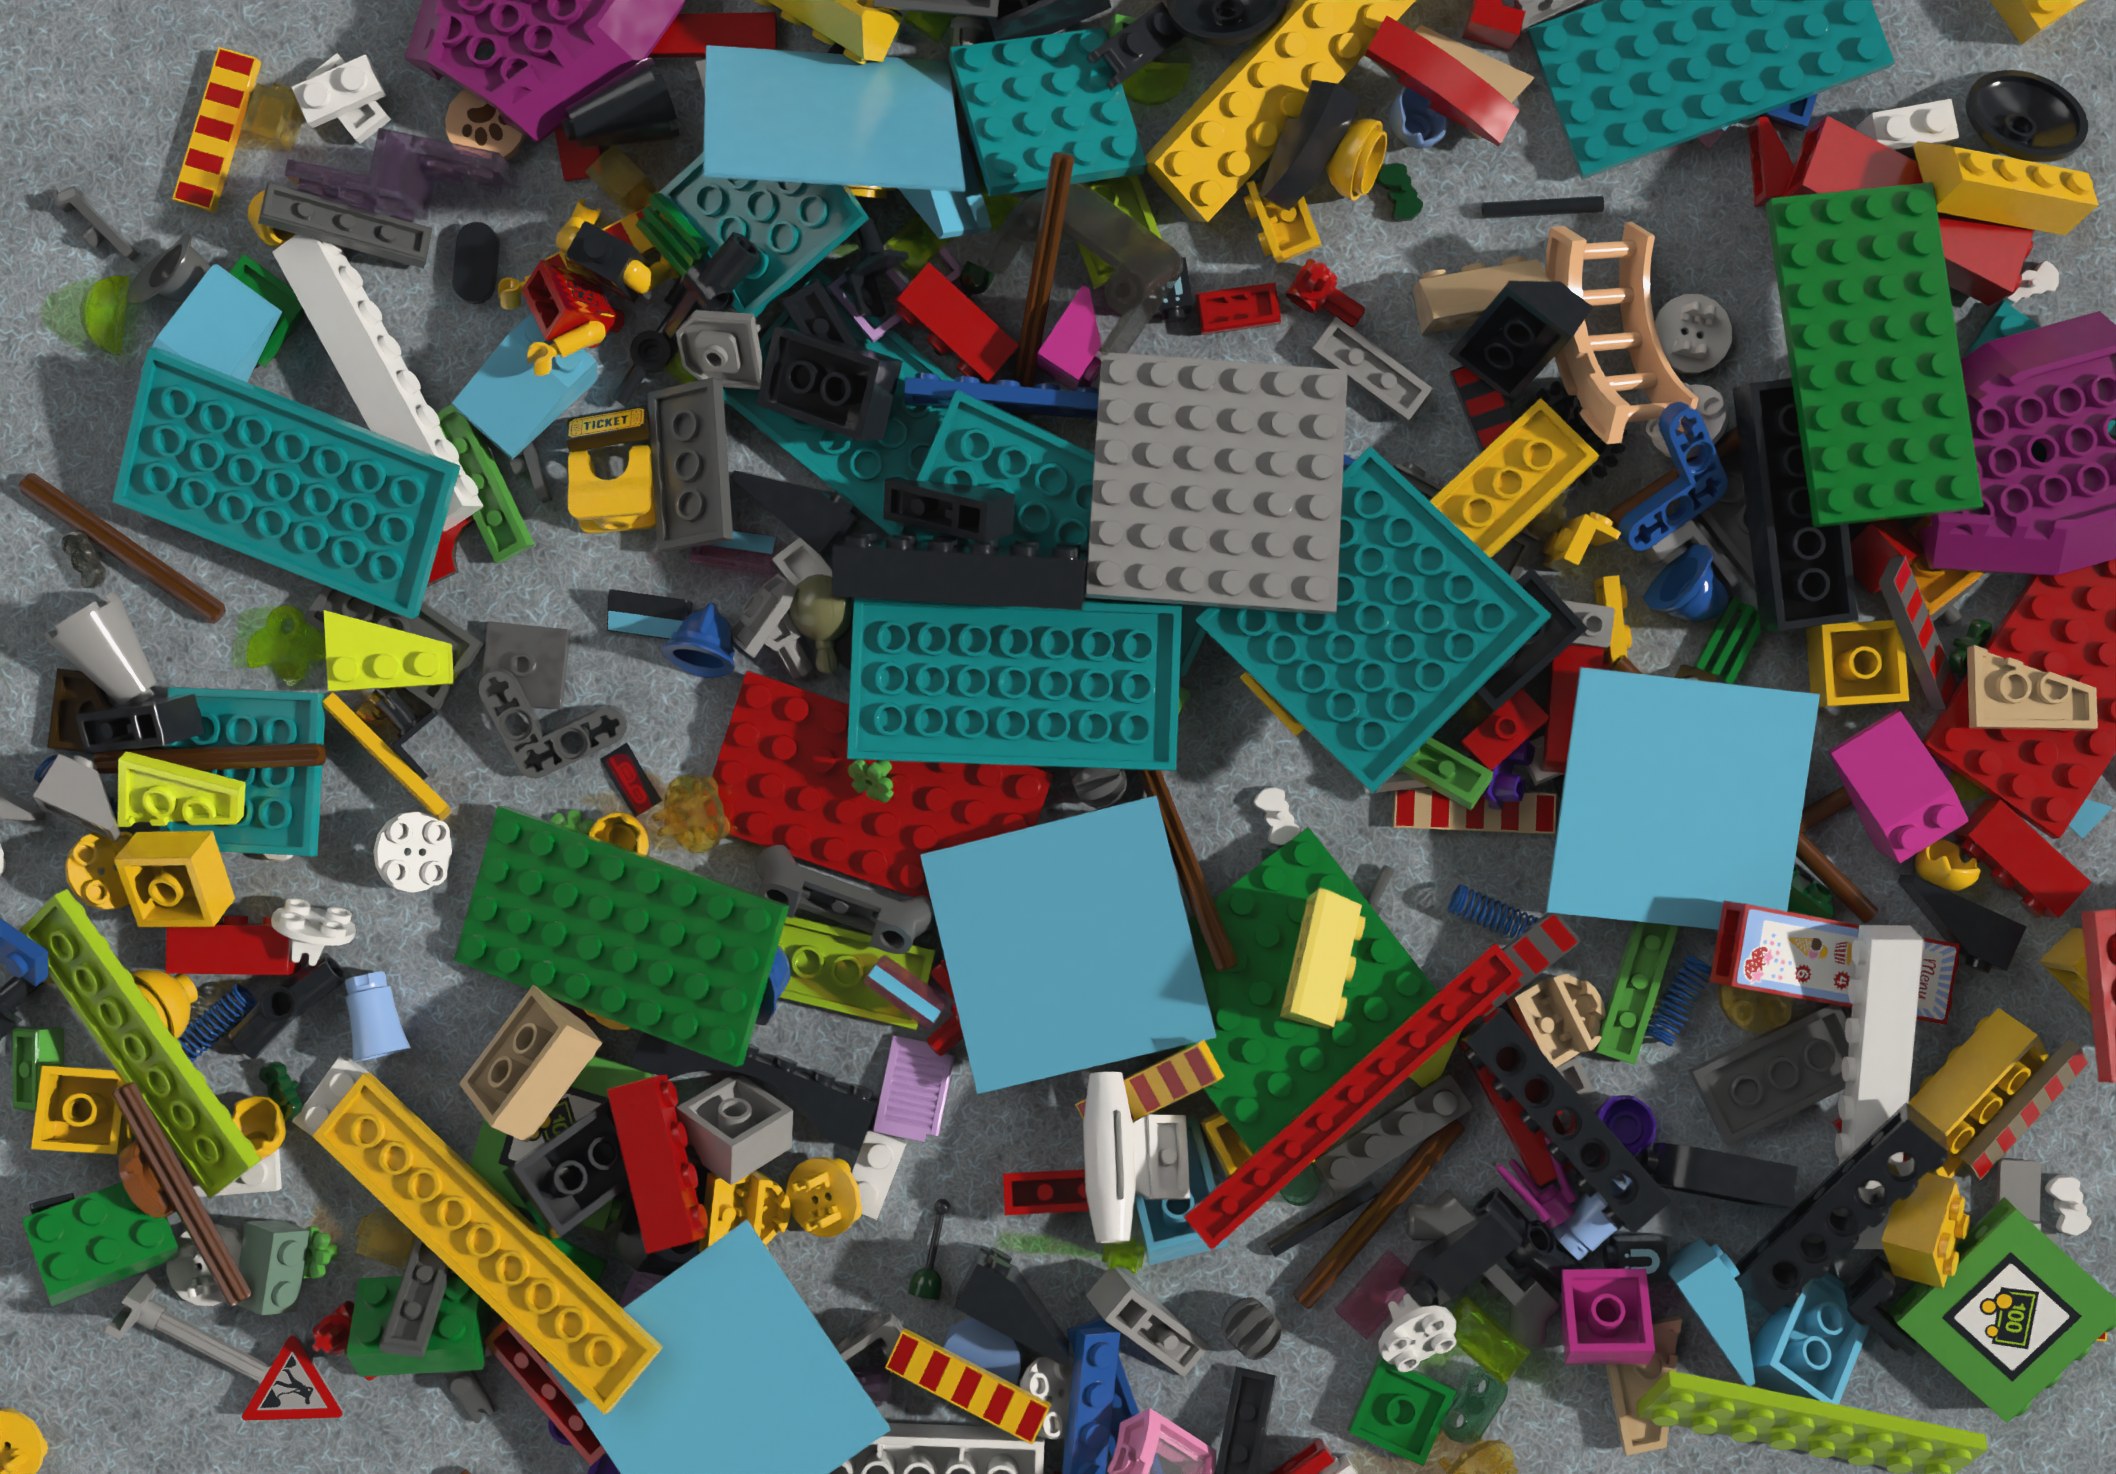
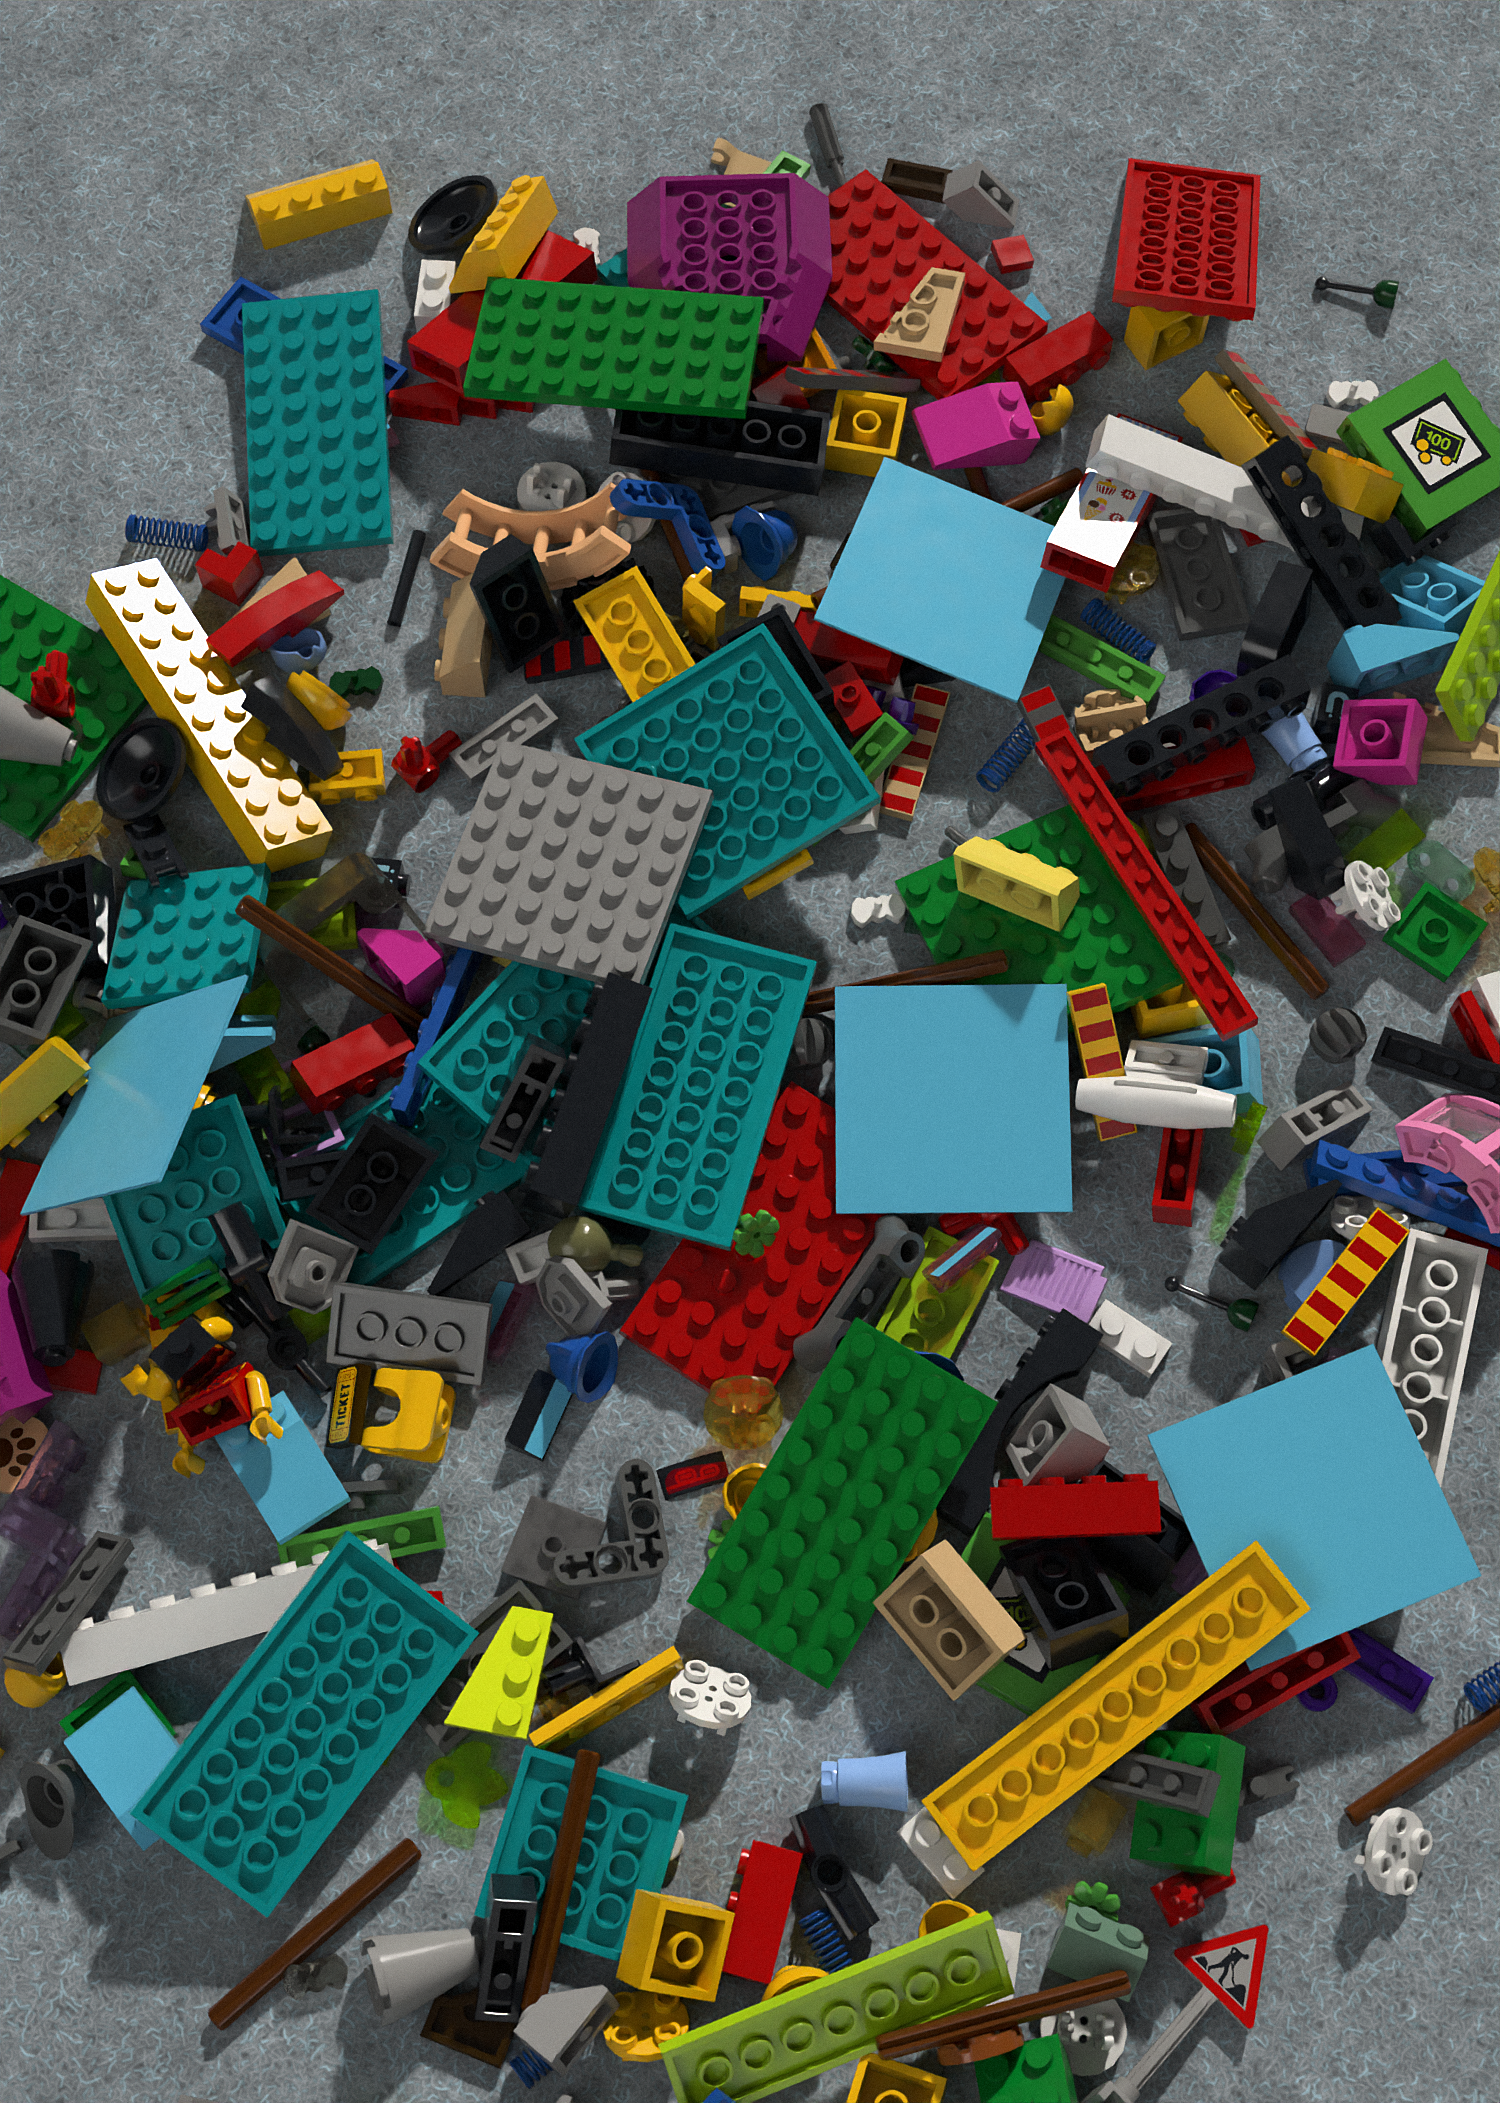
camera: 75 degrees left, 20 degrees down
clear neon green plate [79,275,129,356] -> none
neon yellow wing [117,751,246,827] -> none
dark green piece [259,1062,303,1121] -> none
white plate [271,899,356,966] -> none
black tile [452,222,500,304] -> none
yellow slope [699,1170,791,1252] -> none
yellow plate [786,1157,863,1237] -> none
clear neon green plate [1122,62,1191,106] -> none
red plate [1195,282,1281,336] -> none
black piece [1267,1181,1379,1258] -> none
magenta plant [1495,1136,1578,1229] -> none
green tile [1693,596,1761,684] -> none
black slope [1897,874,2027,974] -> none

